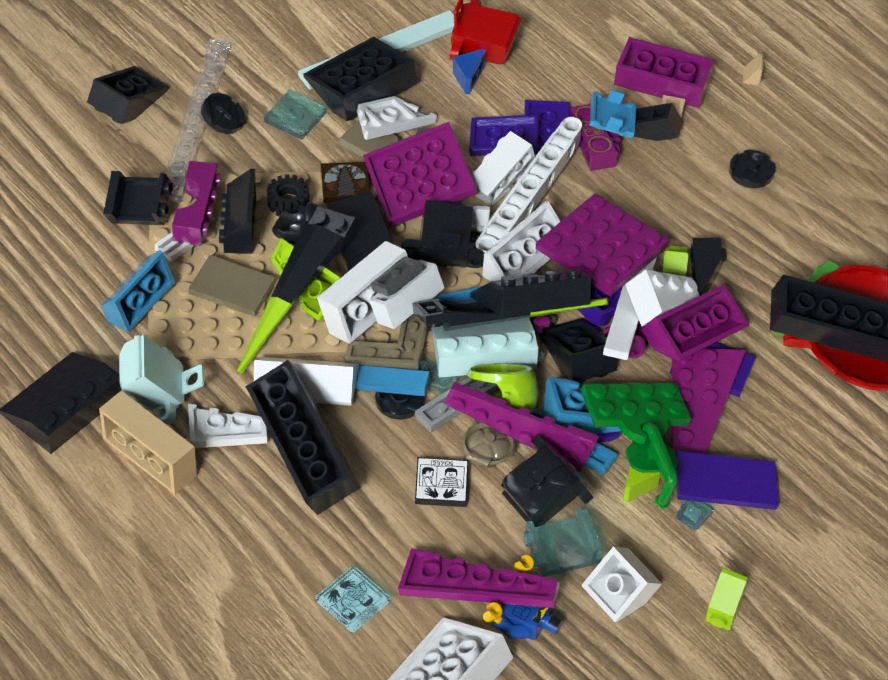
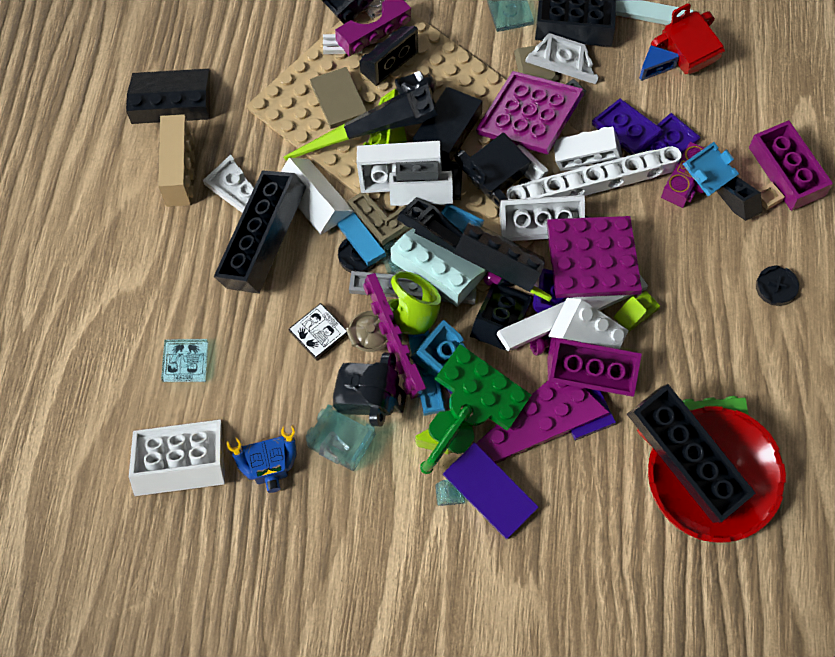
camera: 50 degrees right, 15 degrees up
dark azure slope [101,250,176,333] -> none
light aqua piece [119,335,204,424] -> none
black tyre [267,174,309,216] -> none
tile [321,162,370,203] -> none
magenta wing [398,548,560,608] -> none
white slope [581,547,662,622] -> none
black slope [690,238,726,296] -> none
slope [705,568,748,631] -> none

